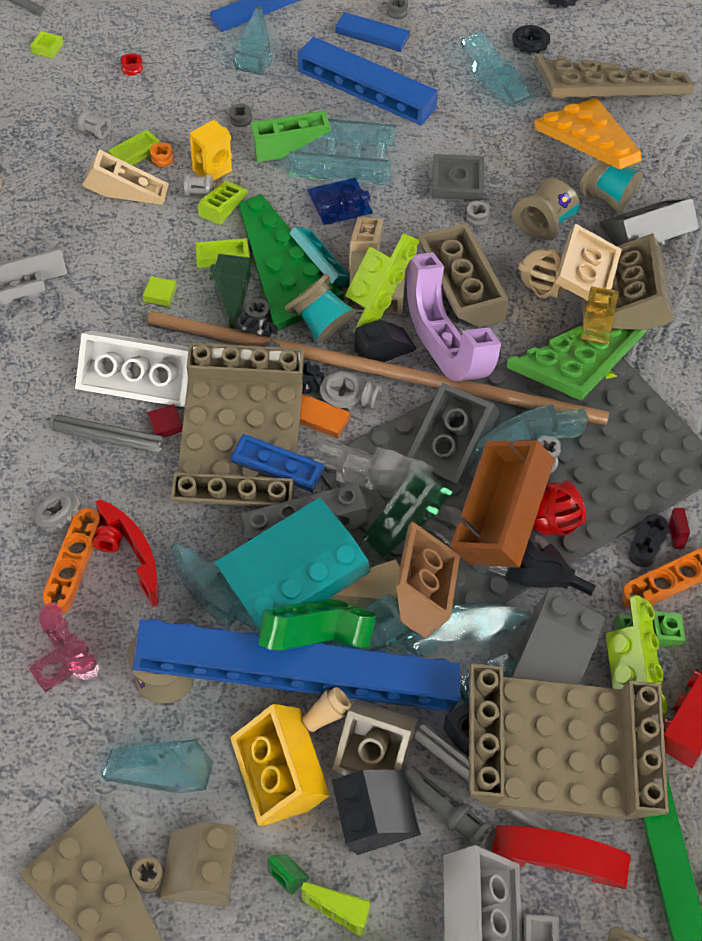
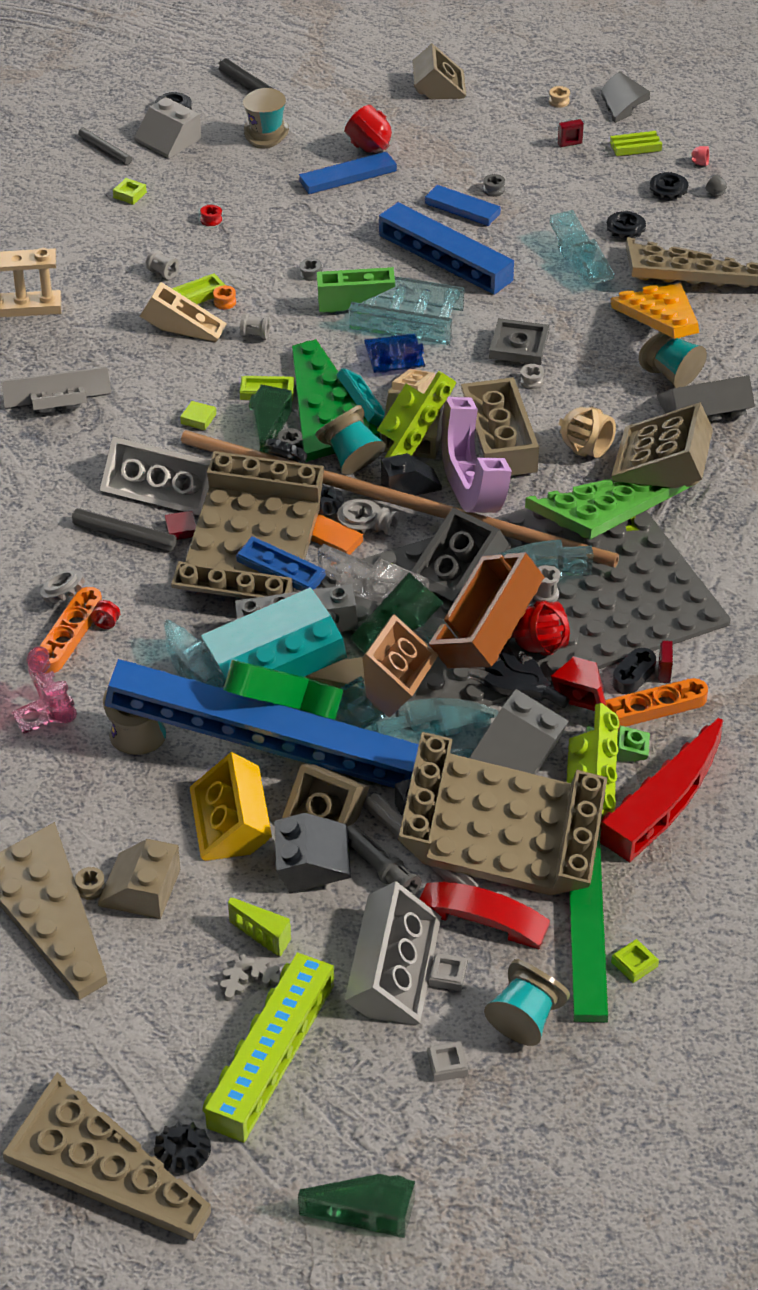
camera: 10 degrees right, 10 degrees down
red slope [95,499,159,607] -> none
clear light blue slope [102,739,214,793] -> none
yellow brick [189,120,232,181] -> none
lime slope [198,180,248,226] -> none
clear light blue slope [234,6,273,76] -> none
green slope [268,854,309,895] -> none
tan cone [302,687,351,732] -> none
dark tan hat [512,178,580,240] -> none
tan plate [554,224,622,308] -> none
clear yellow slope [581,286,619,344] -> none
none -> red slope [551,656,607,711]

